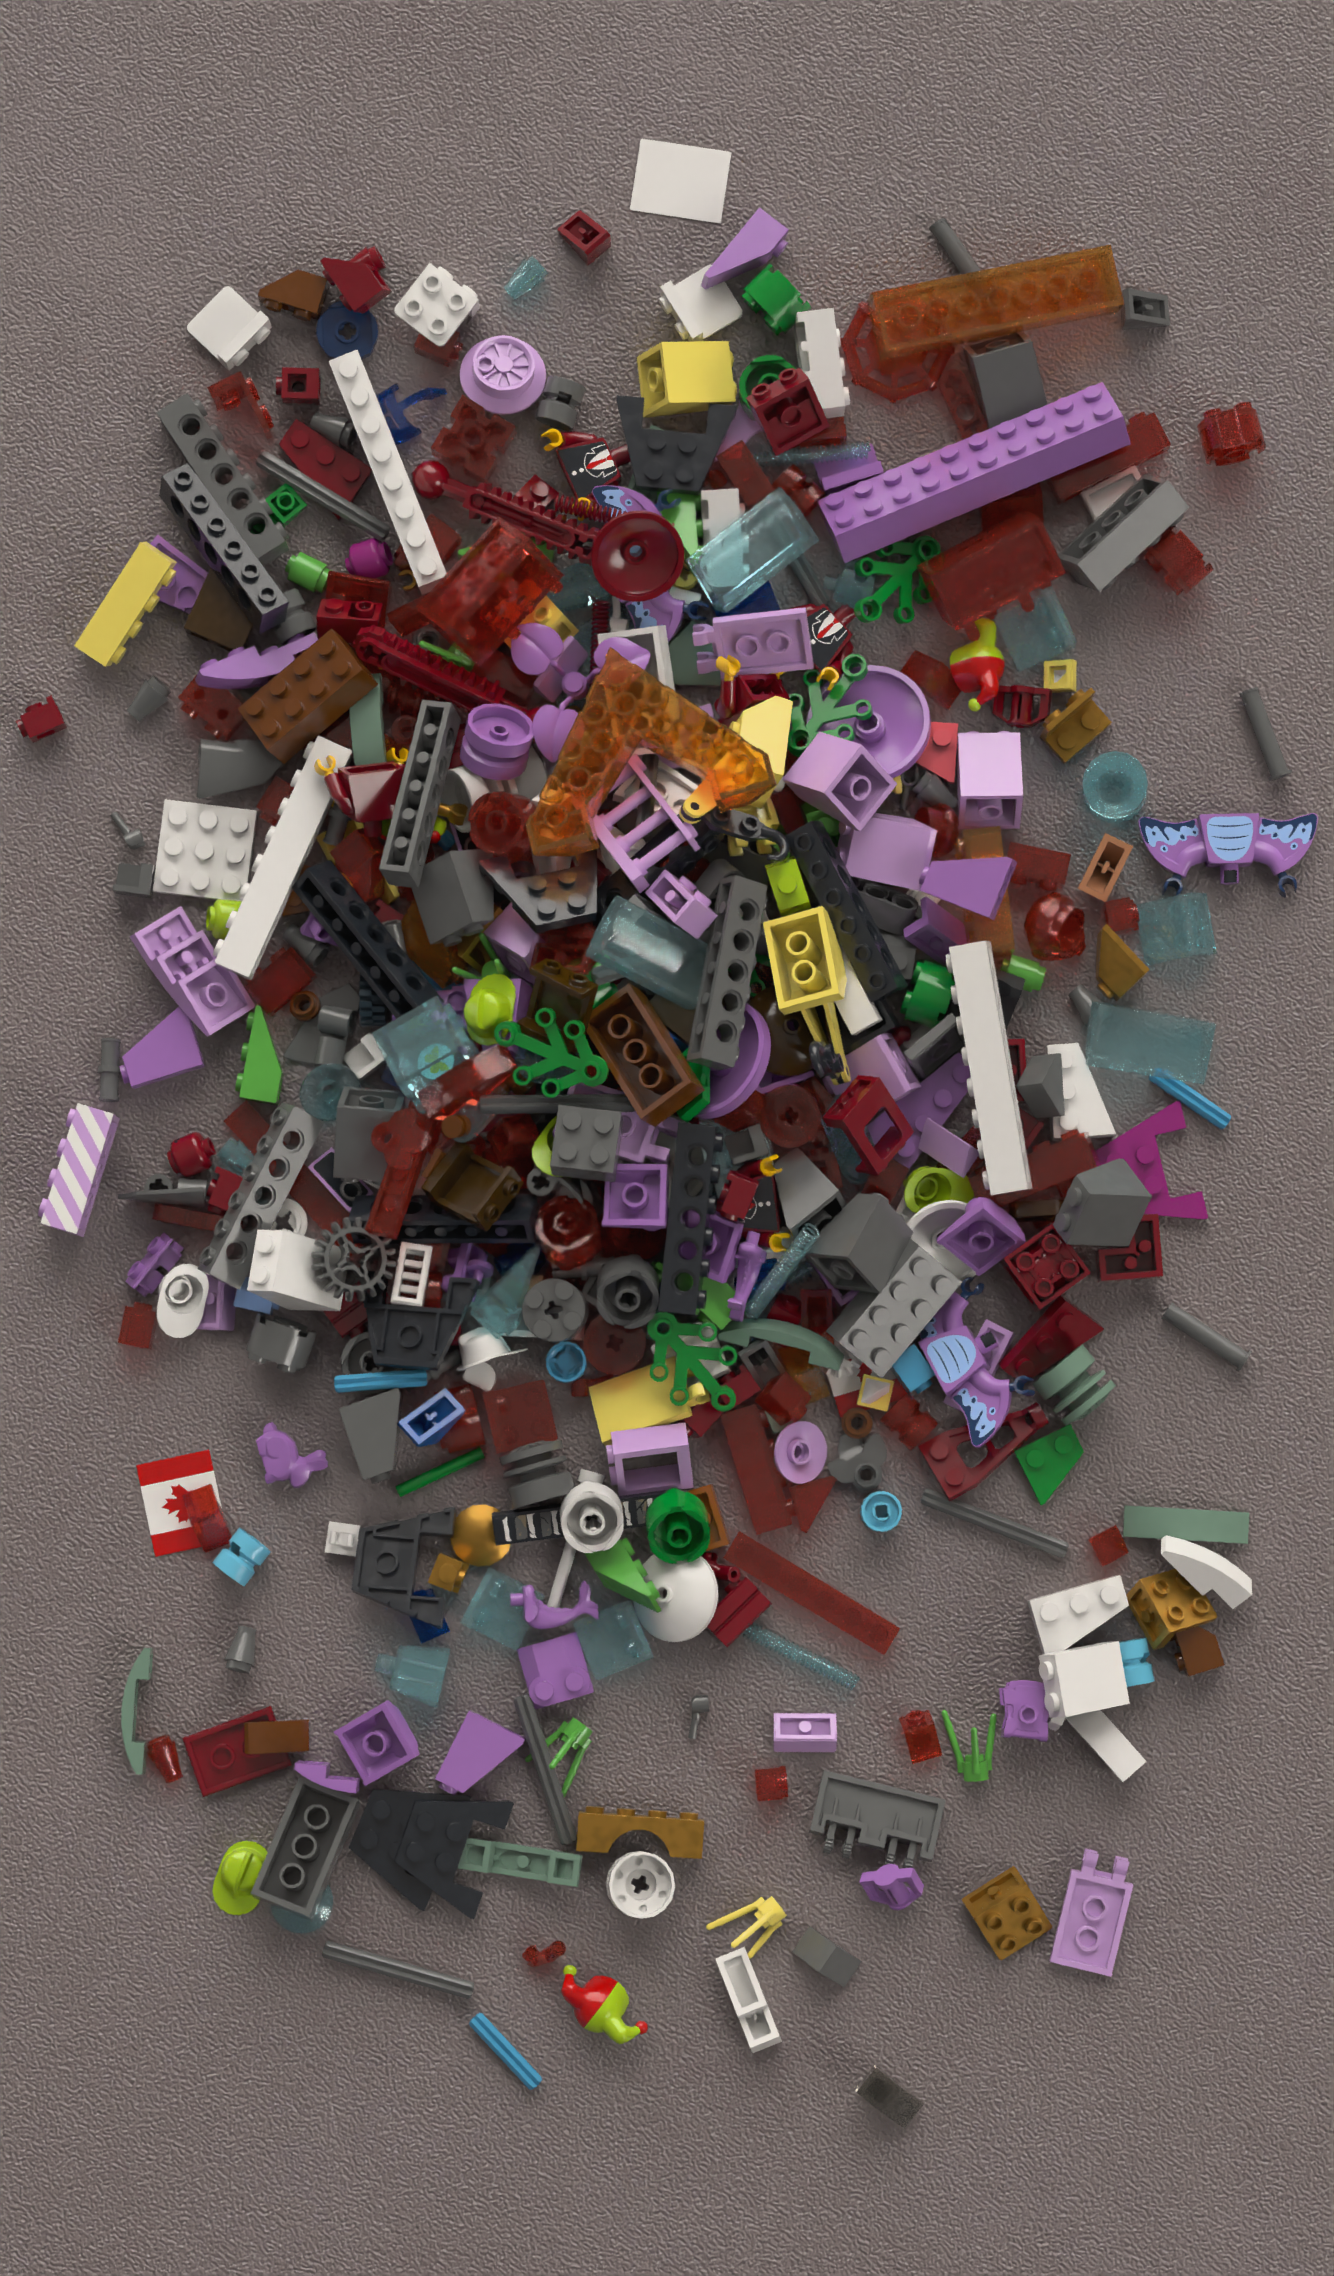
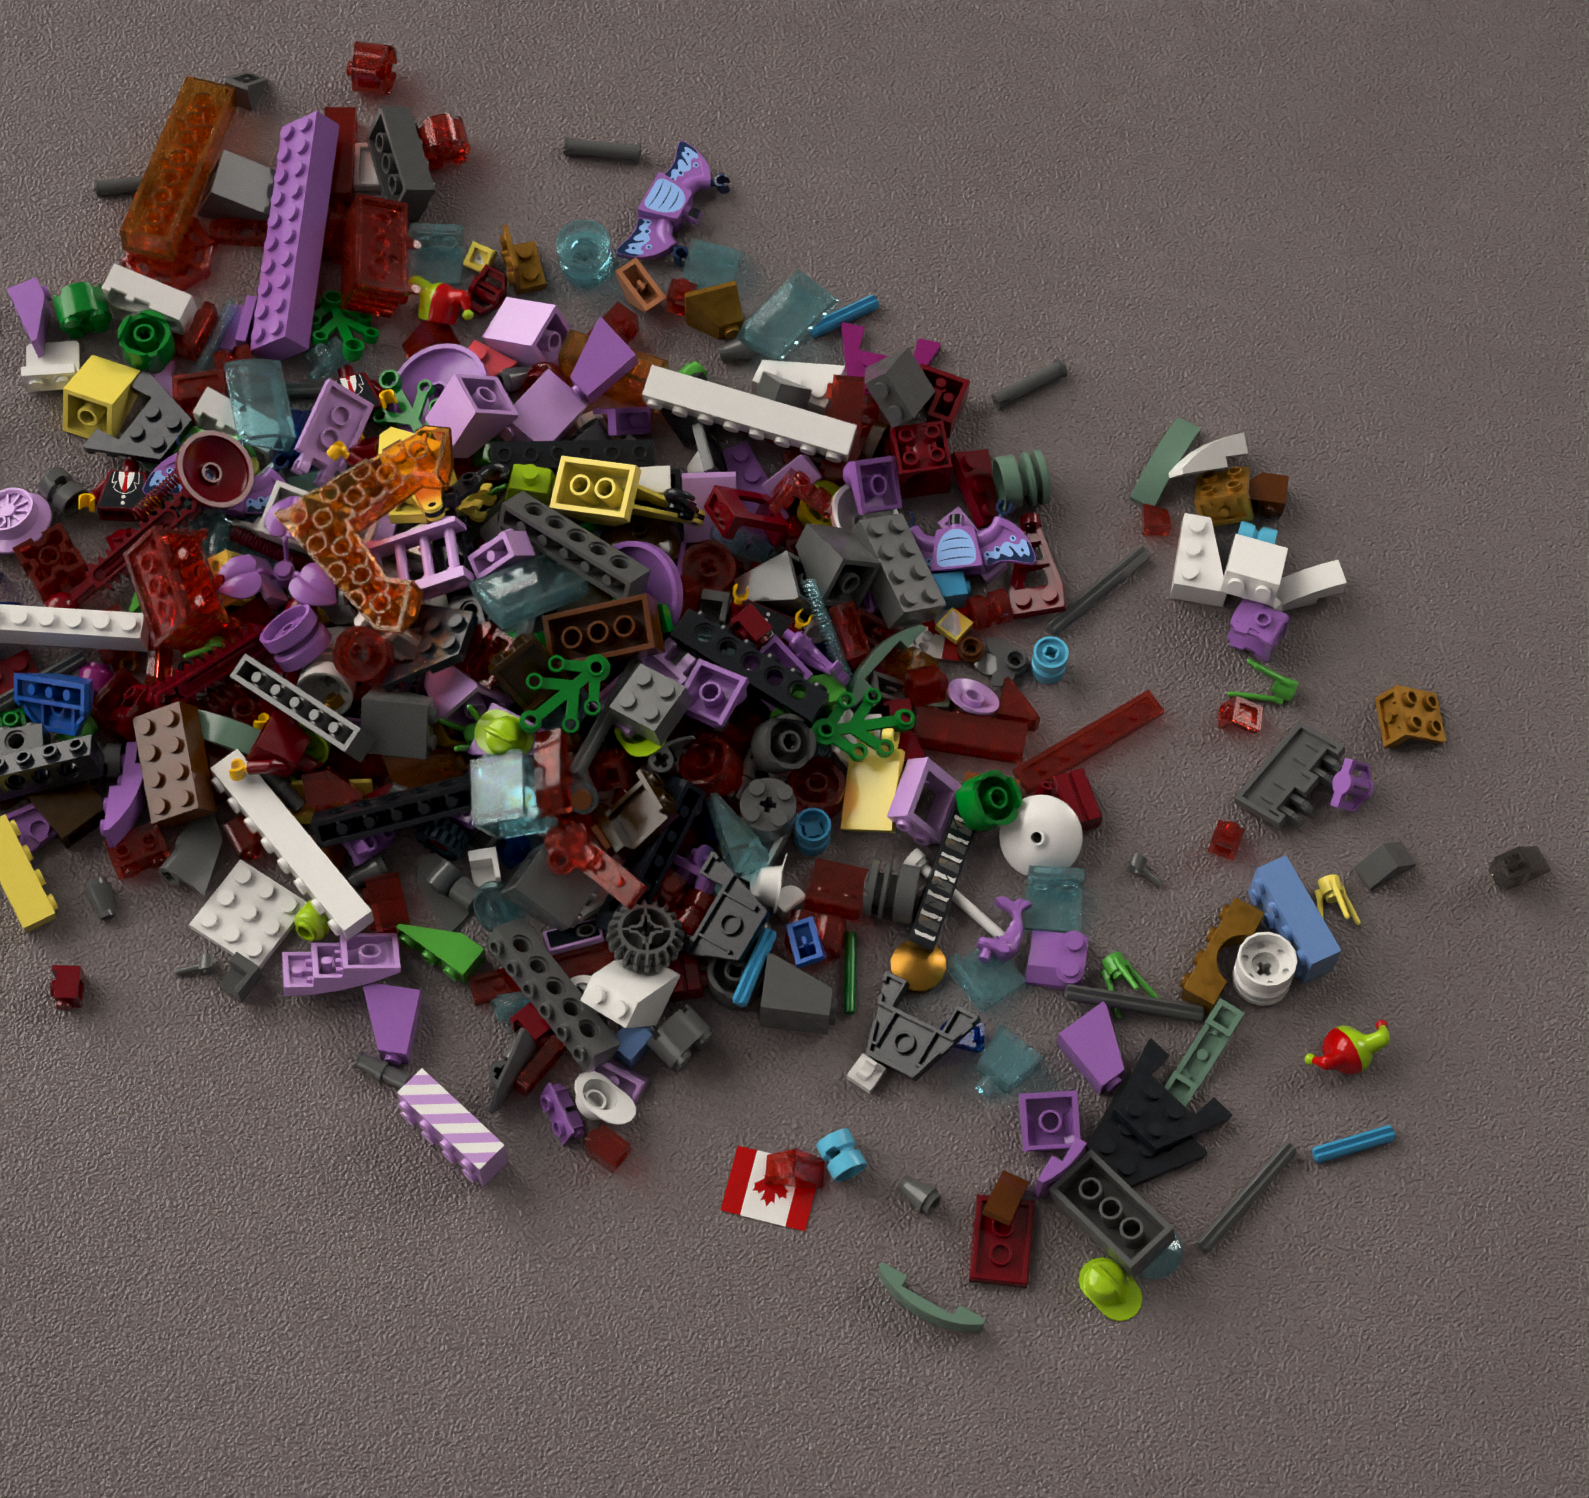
camera: 65 degrees left, 20 degrees down
clear red cone [146,1734,183,1783] -> none
dark red head [167,1132,216,1177] -> none
medium lavender animal [256,1422,328,1488] -> none
reddish brown plate [290,991,321,1021] -> none
white slope [390,1242,433,1307] -> none
pearl gold brick [428,1553,470,1594] -> none
clear red arm [522,1940,566,1968] -> none
white brick [560,1481,624,1553] -> none
clear red hand [571,1374,614,1397] -> none
bright green slope [585,1538,662,1613] -> none
white slope [716,1947,782,2053] -> none
clear light blue piece [742,1622,860,1691] -> none
dark red plate [746,368,830,456] -> none
lavender slope [773,1713,837,1752] -> none
green brick [899,960,955,1028] -> none
green wing [1014,1424,1084,1505] -> none
clear red helmet [1024,891,1086,961] -> none
lavender tile [1049,1848,1133,1977] -> none
none -> blue wedge [14,673,94,736]
none -> clear red bracket [769,468,832,519]
none -> clear red plate [829,601,871,660]
none -> medium blue brick [1248,855,1342,984]

